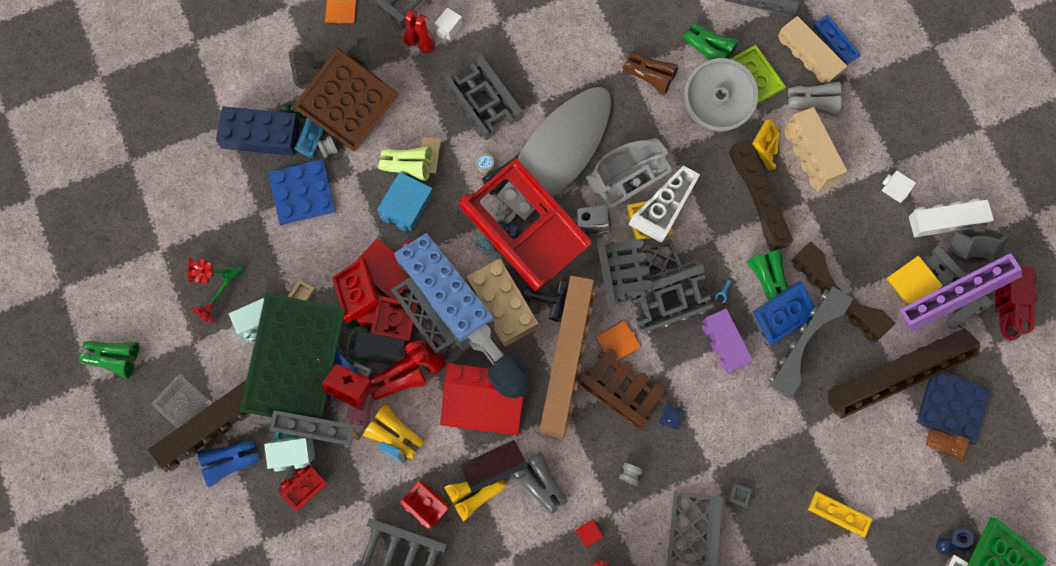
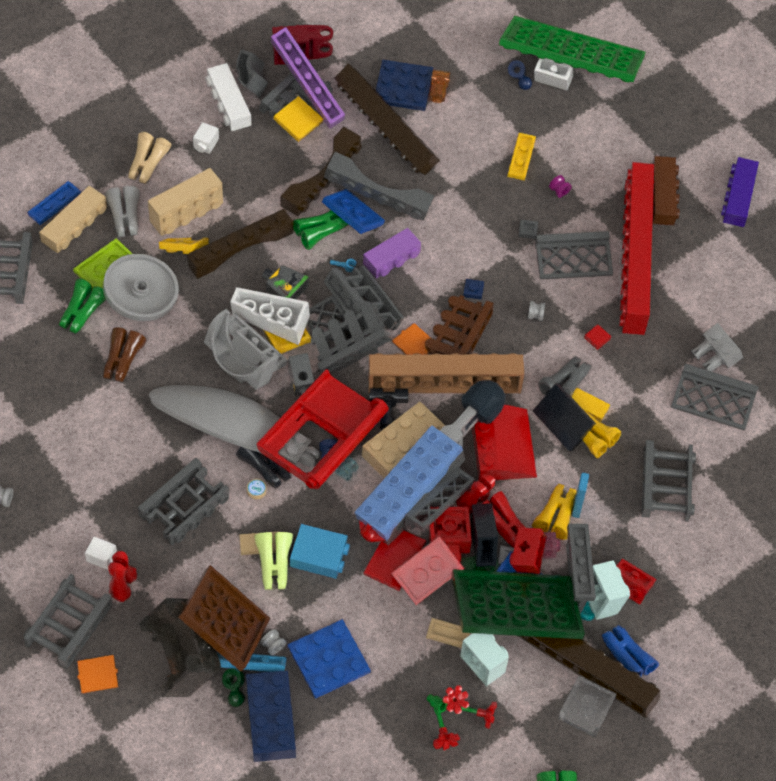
camera: 105 degrees left, 15 degrees down
red bracket [400,479,451,529] -> none
none -> tan piece [128,132,171,184]
none -> dark grey torso [262,266,309,300]
none -> magenta wheel [549,175,572,198]
none -> yellow tile [572,388,610,422]

